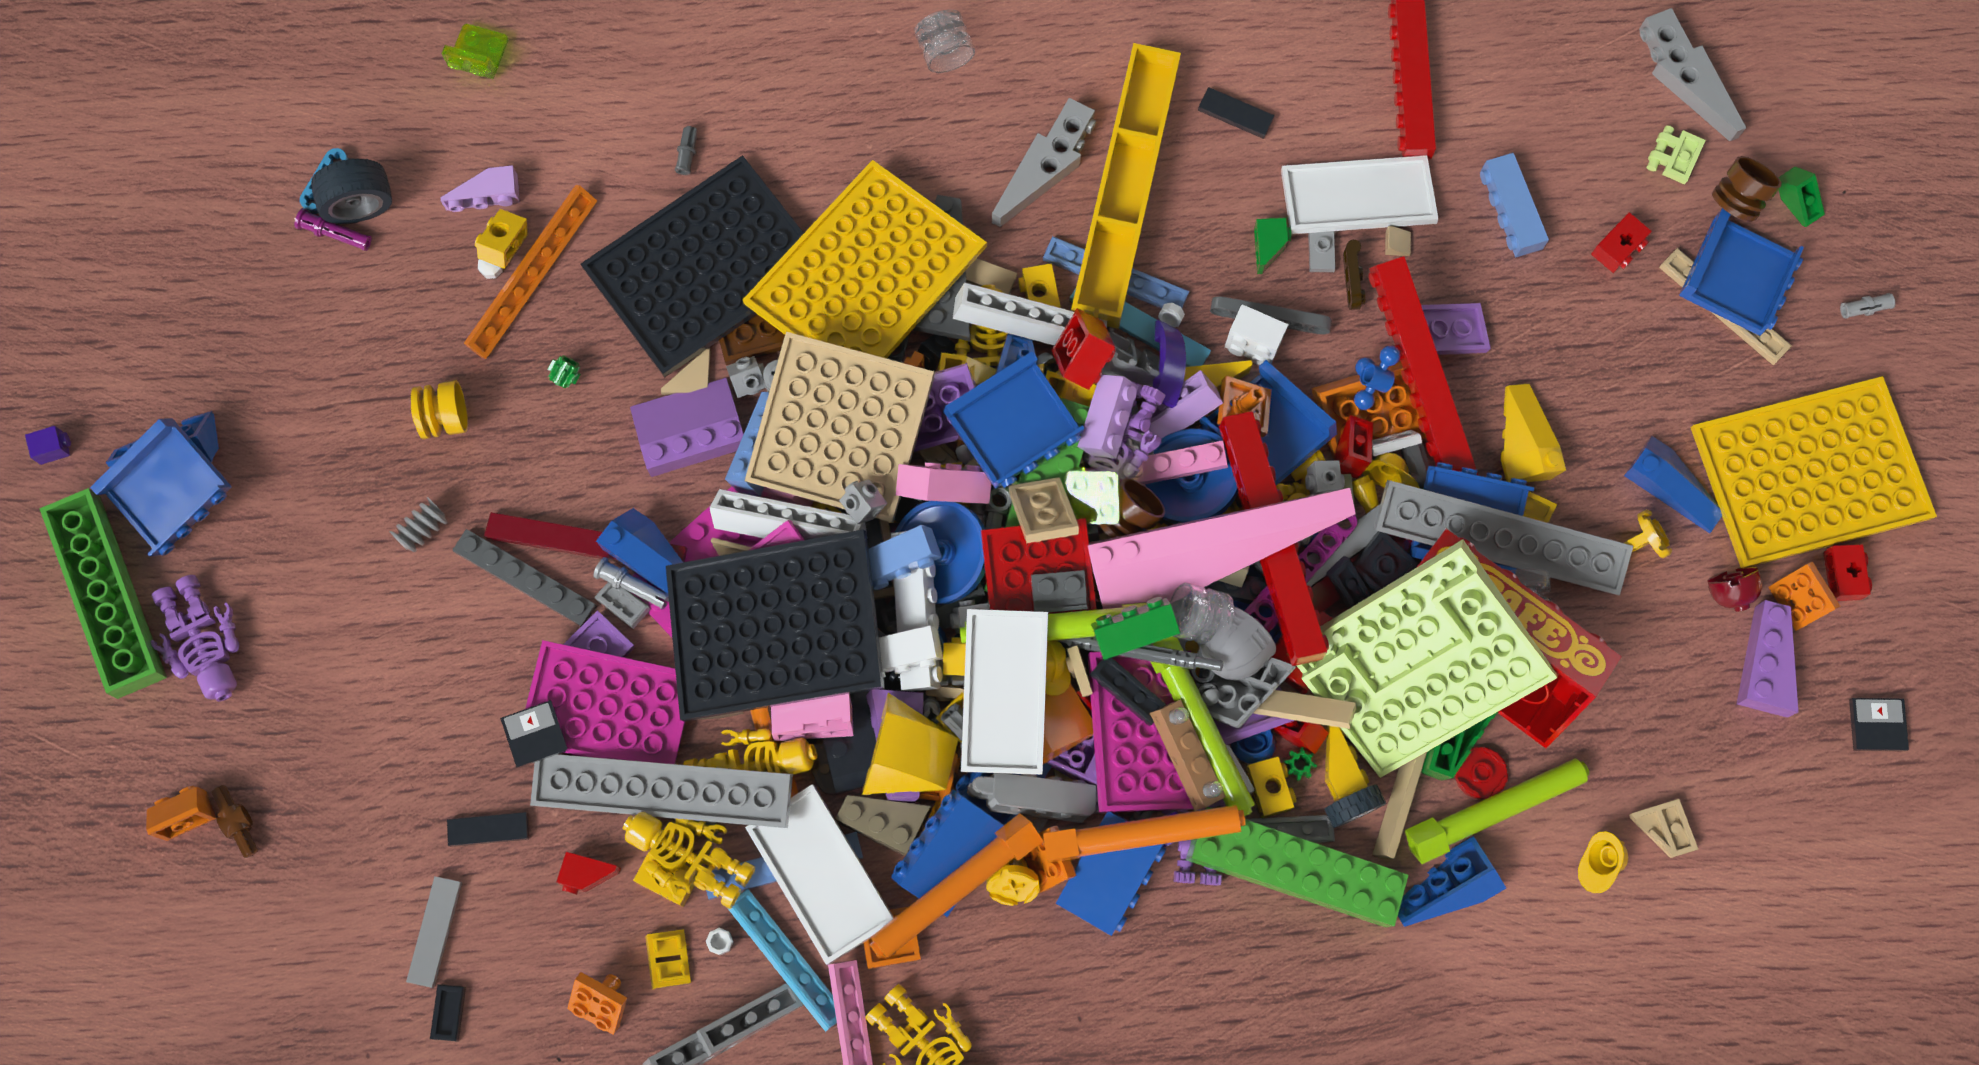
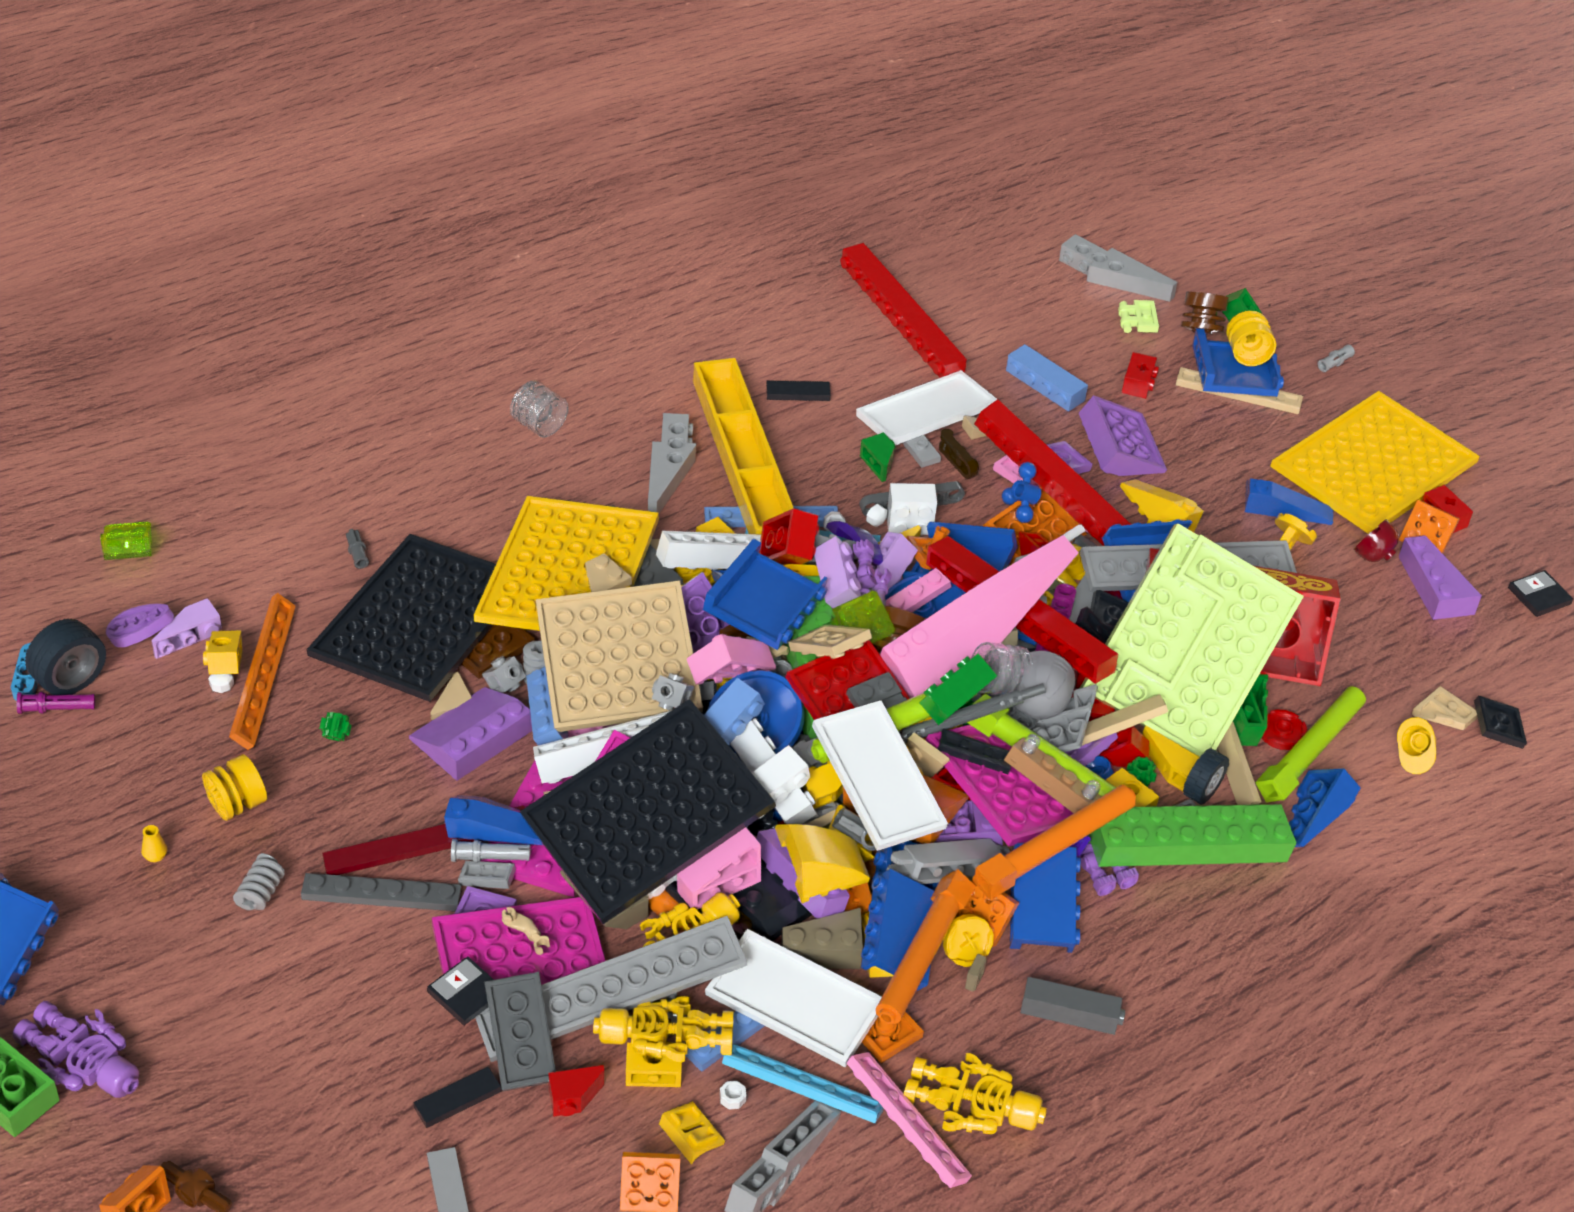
camera: 30 degrees left, 30 degrees down
none -> medium lavender piece [106,604,174,647]
none -> yellow cone [141,825,168,862]
none -> dark grey tile [485,972,556,1092]
none -> tan arm [502,907,550,955]
none -> tan wing [585,554,632,592]
none -> white tile [866,504,888,527]
none -> dark tan tile [965,954,987,992]
none -> dark grey brick [1020,977,1126,1035]
none -> medium lavender slope [1079,395,1167,476]
none -> yellow wheel [1226,311,1276,366]
none -> black tile [1474,695,1527,749]

